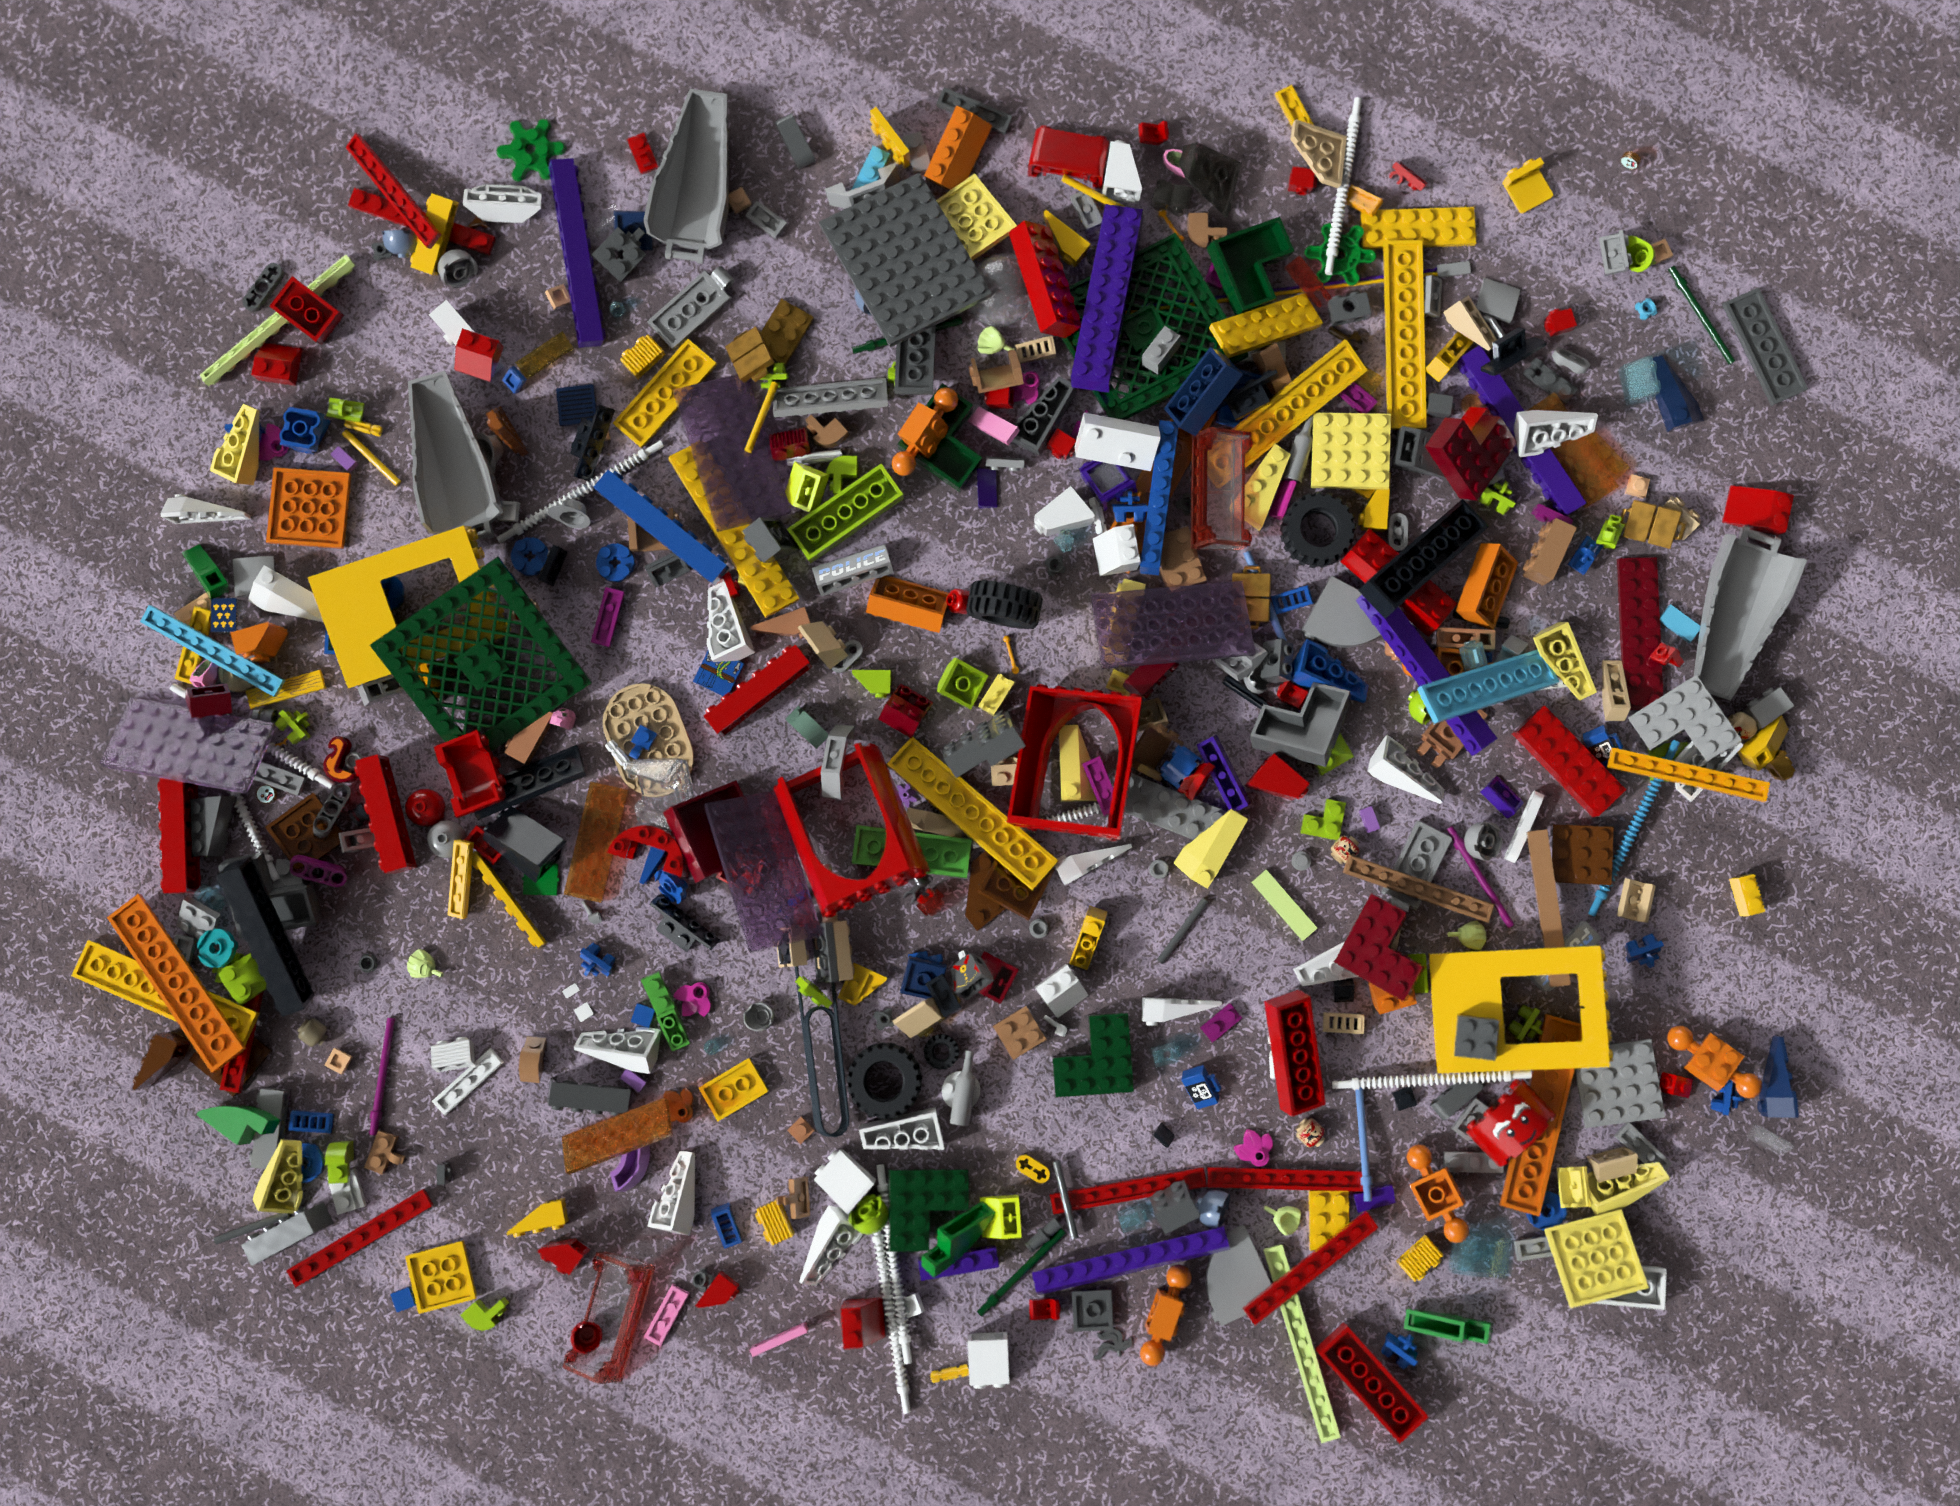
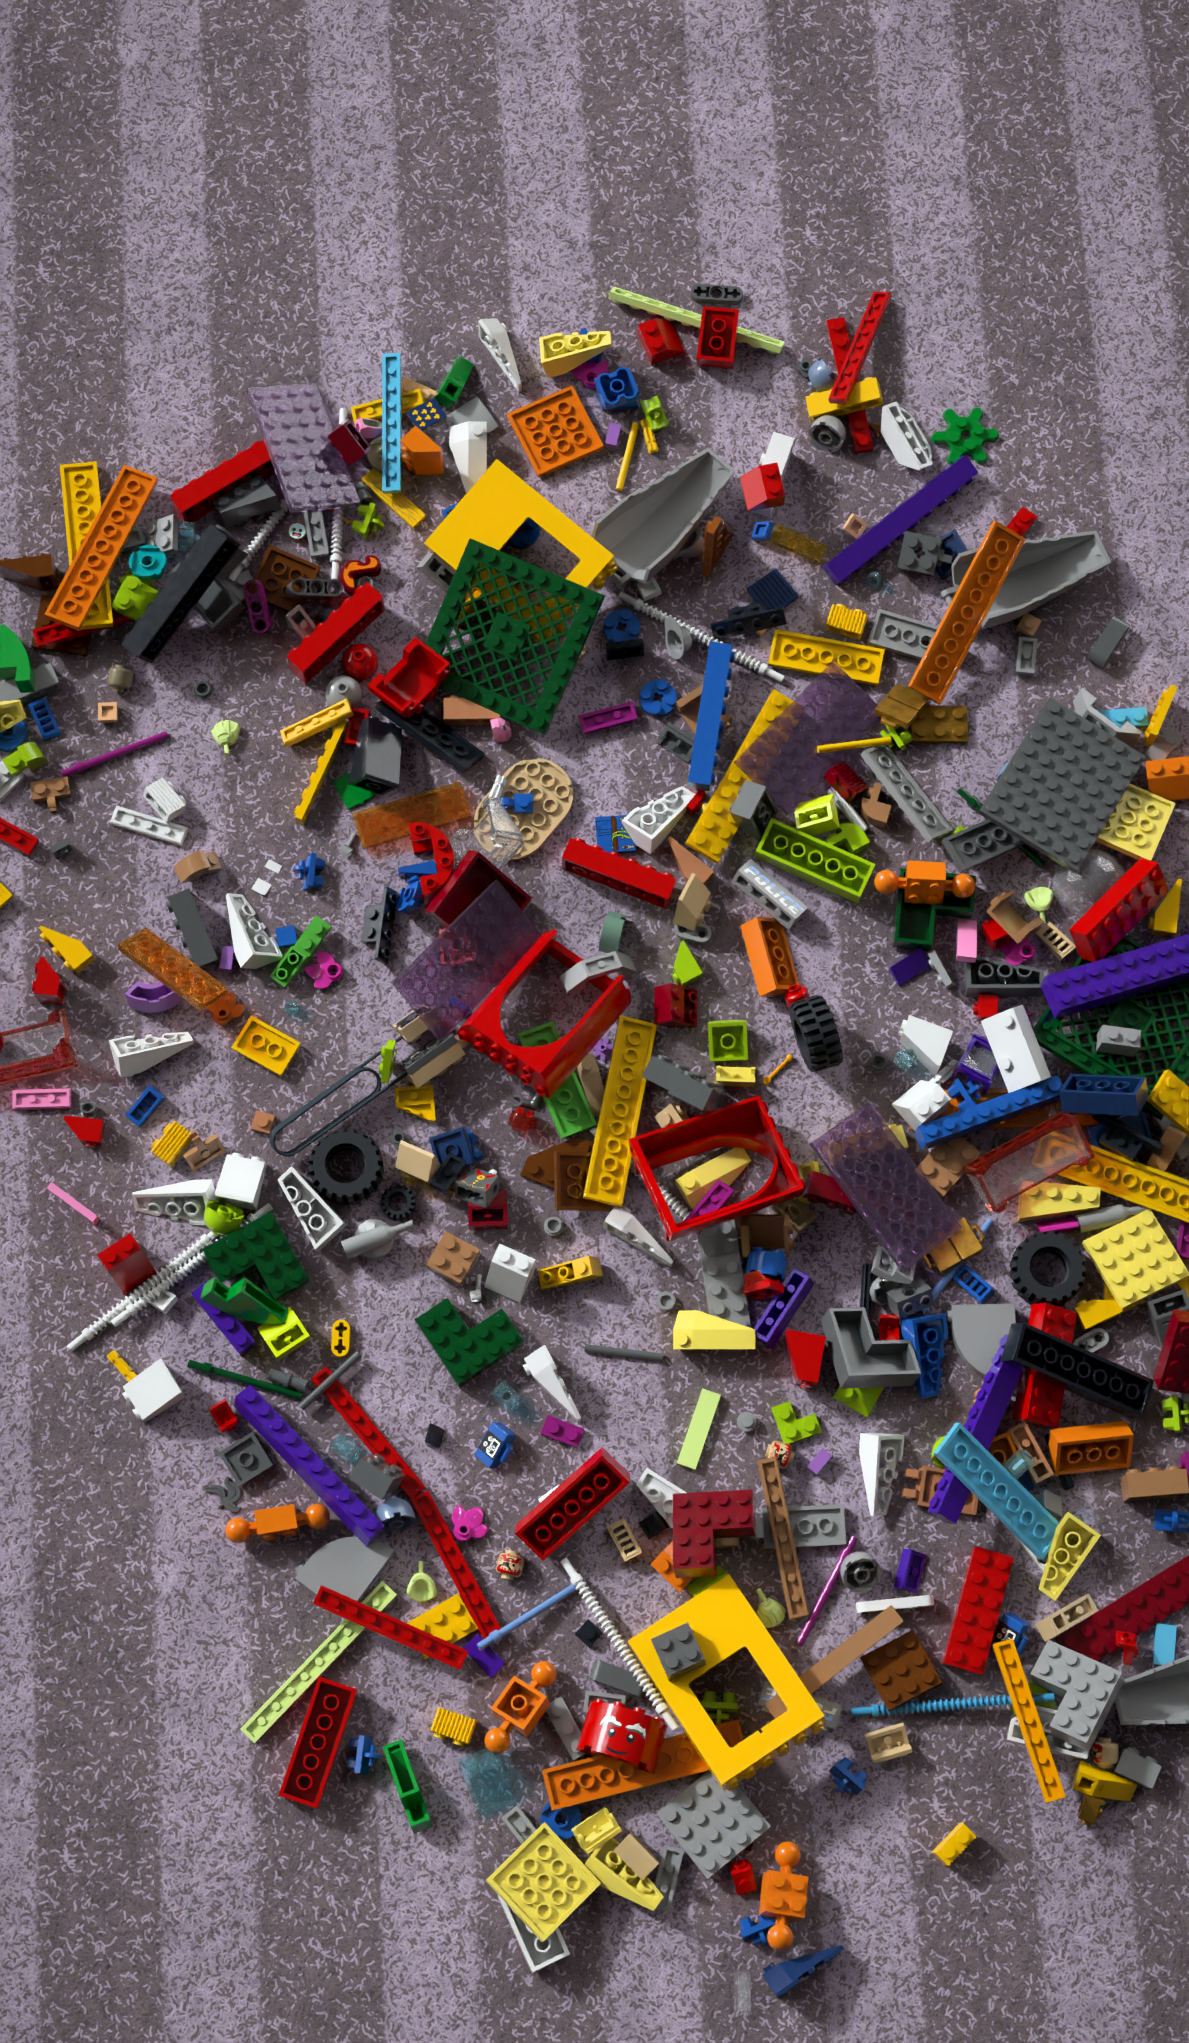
camera: 55 degrees right, 10 degrees down
light grey hair [743,1002,775,1032] -> none
none -> orange plate [908,521,1026,704]

